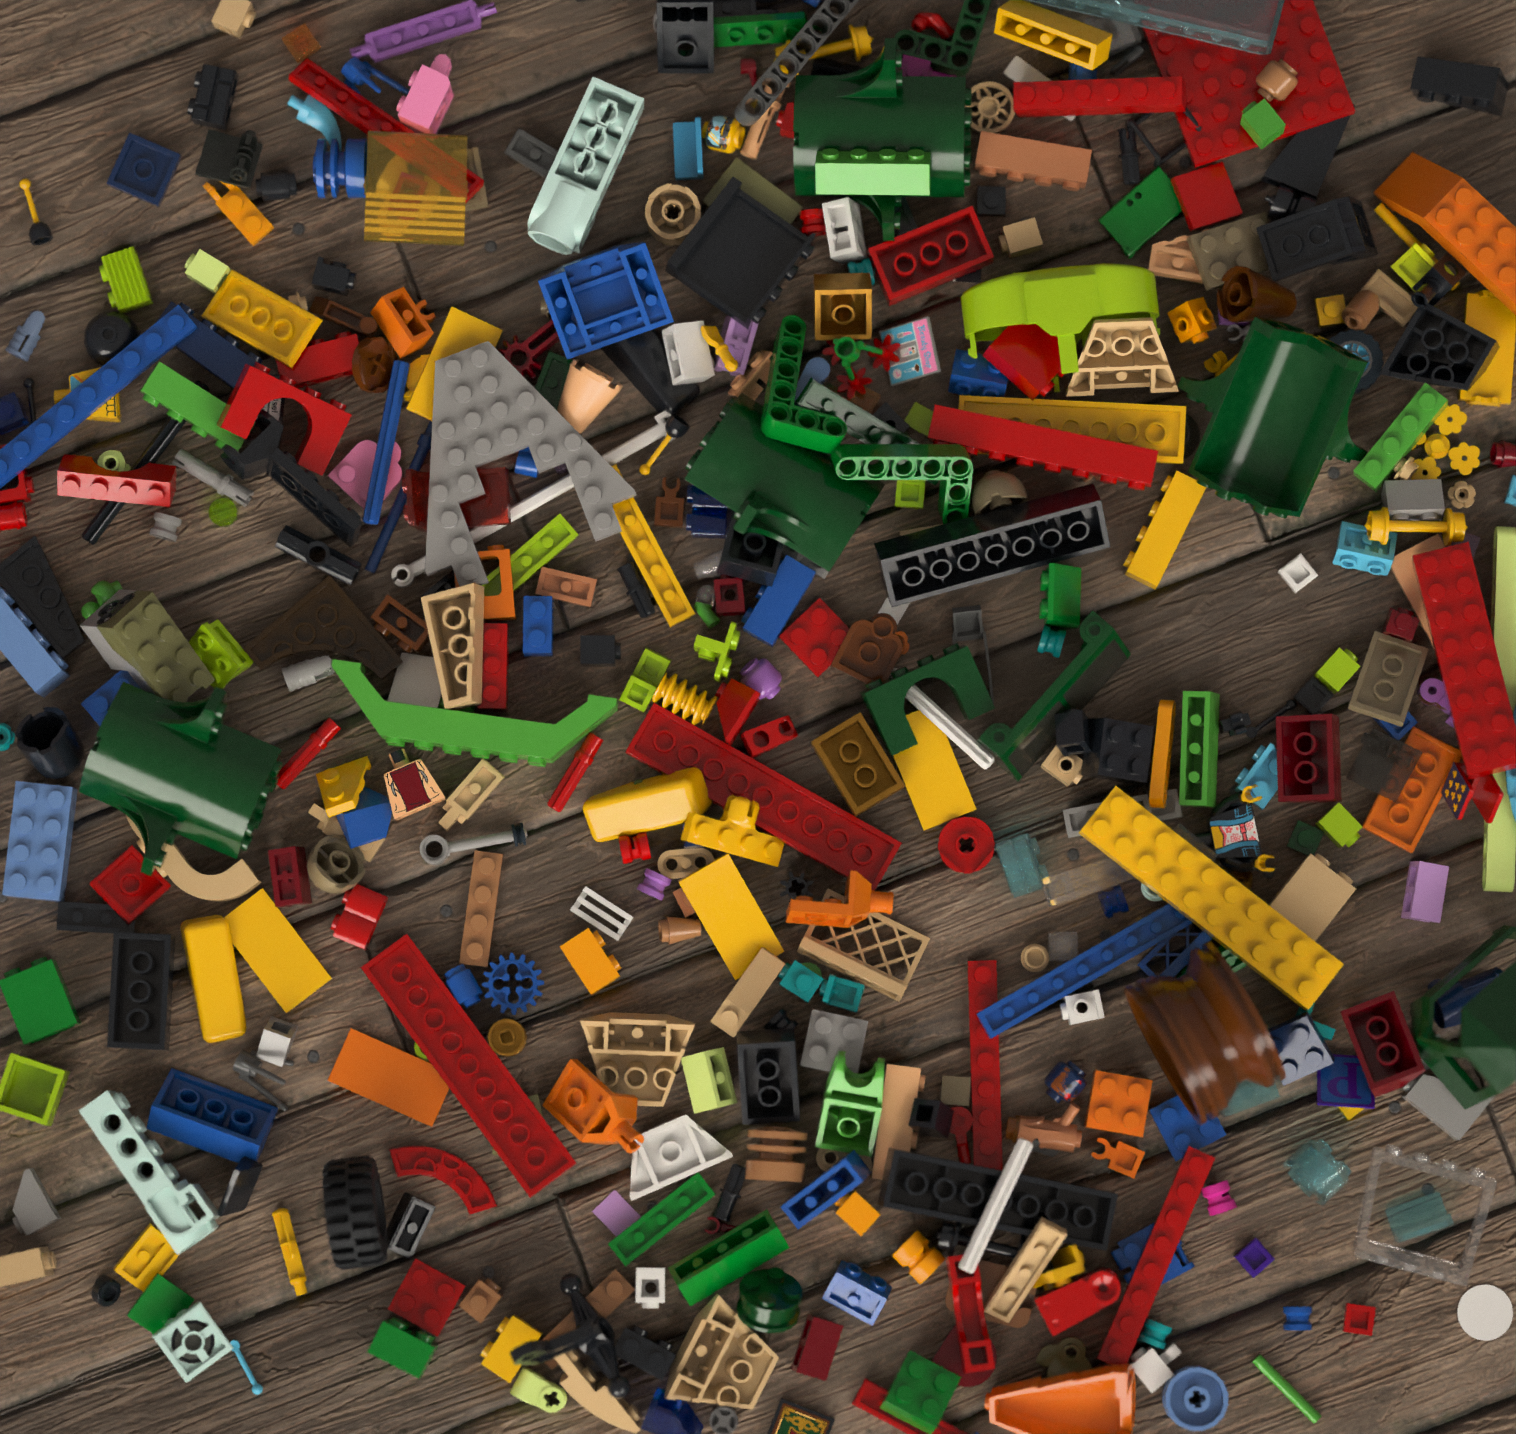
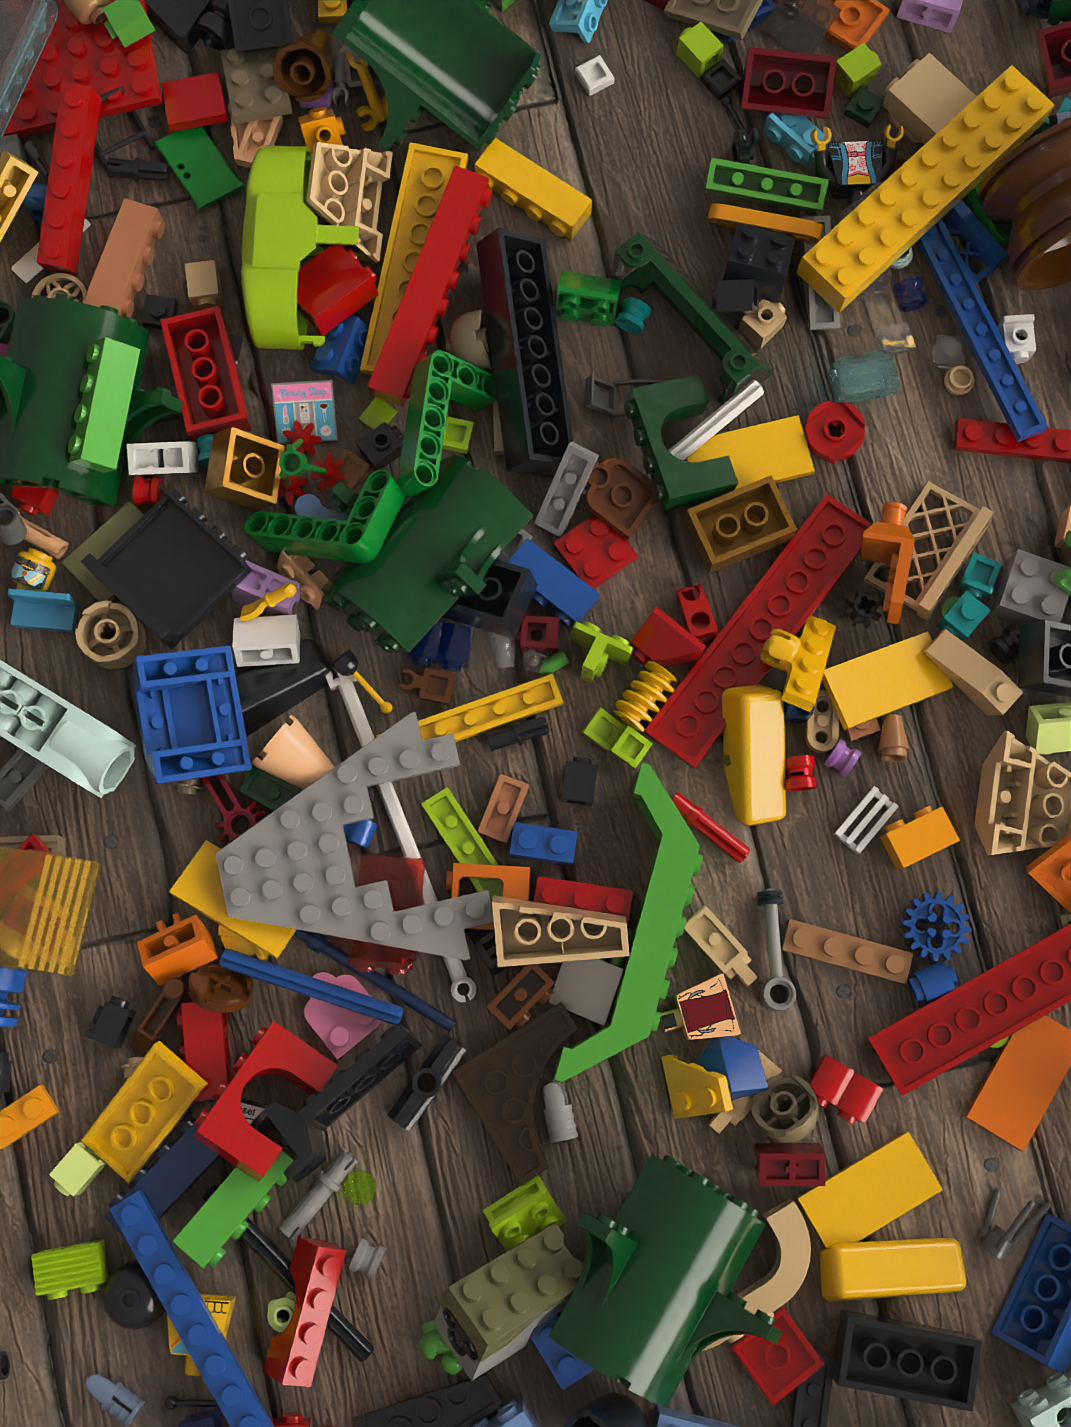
camera: 85 degrees left, 5 degrees down
light grey brick [256,1016,298,1067] -> none
red axle [277,717,342,789] -> none
pearl gold wheel [488,1019,527,1057] -> none
medium lavender head [740,658,782,700] -> none
tile [796,377,939,486] -> none
none -> light grey hinge [534,441,599,537]

